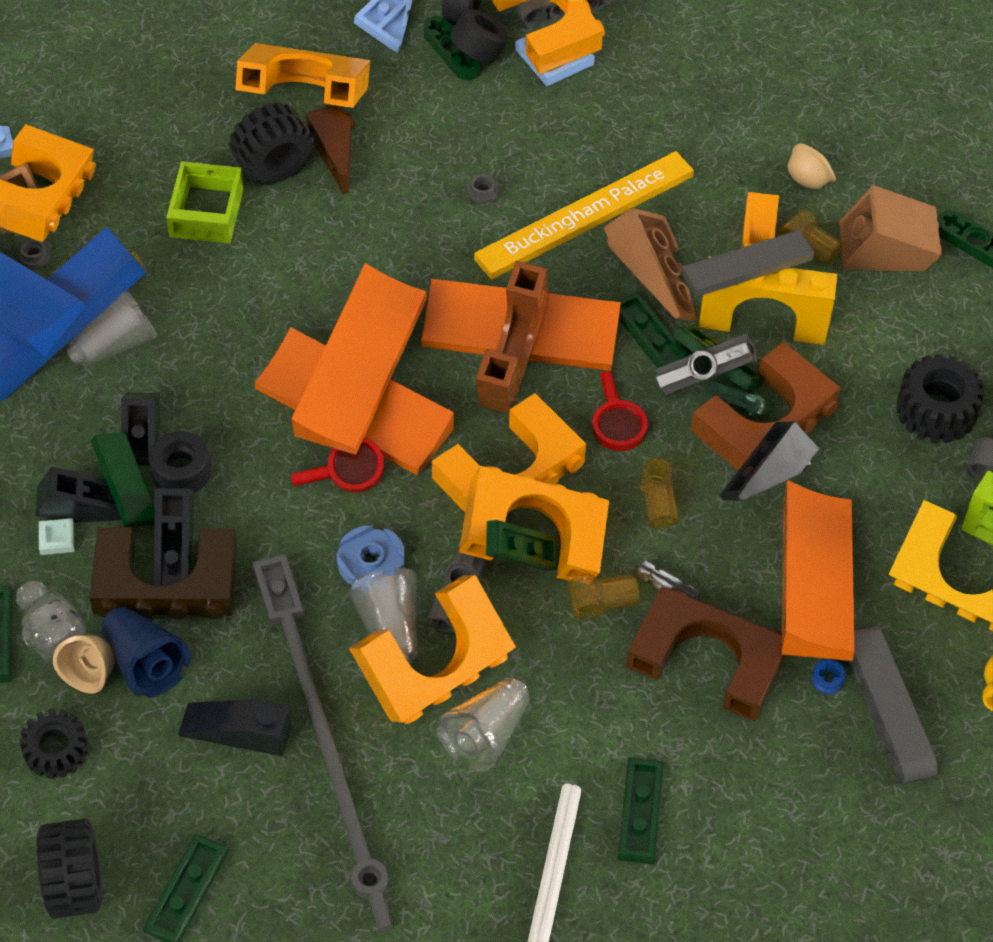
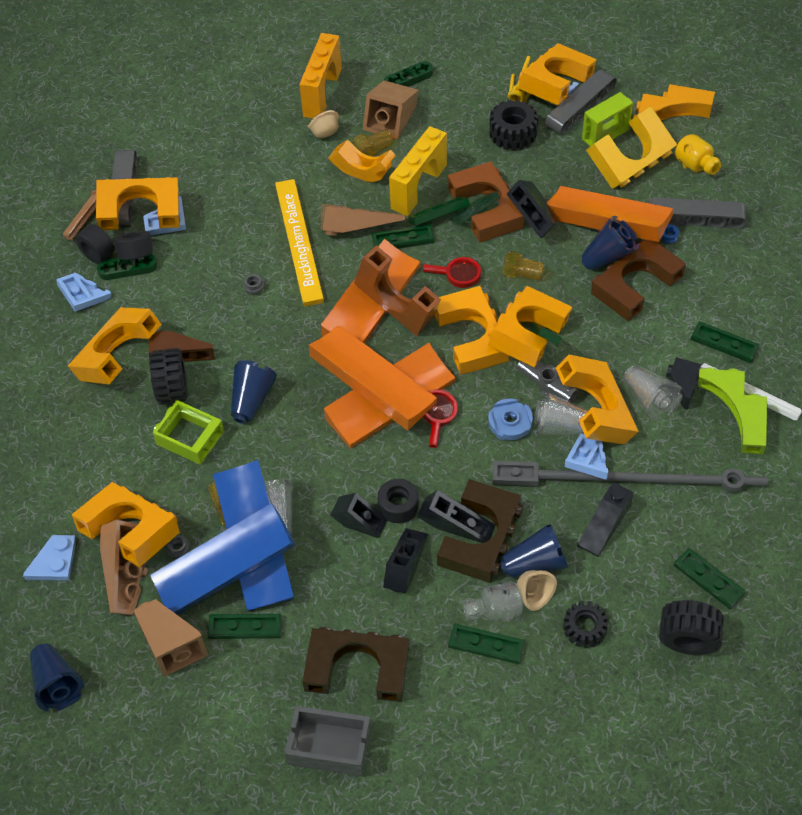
camera: 65 degrees left, 0 degrees up
light aqua tile [39,518,75,555] -> none
dark green tile [91,432,155,527] -> none
clear yellow piece [567,574,640,620] -> none
dark grey axle [637,560,701,601] -> none
dark grey piece [656,334,757,395] -> none
dark grey tile [681,230,814,297] -> none
none -> dark blue cone [231,360,277,424]
none -> light orange arch [299,33,342,118]
none -> light blue wing [565,433,608,480]
none -> dark blue cone [582,216,640,270]
none -> black slope [666,357,702,410]
none -> lime arch [698,367,767,455]

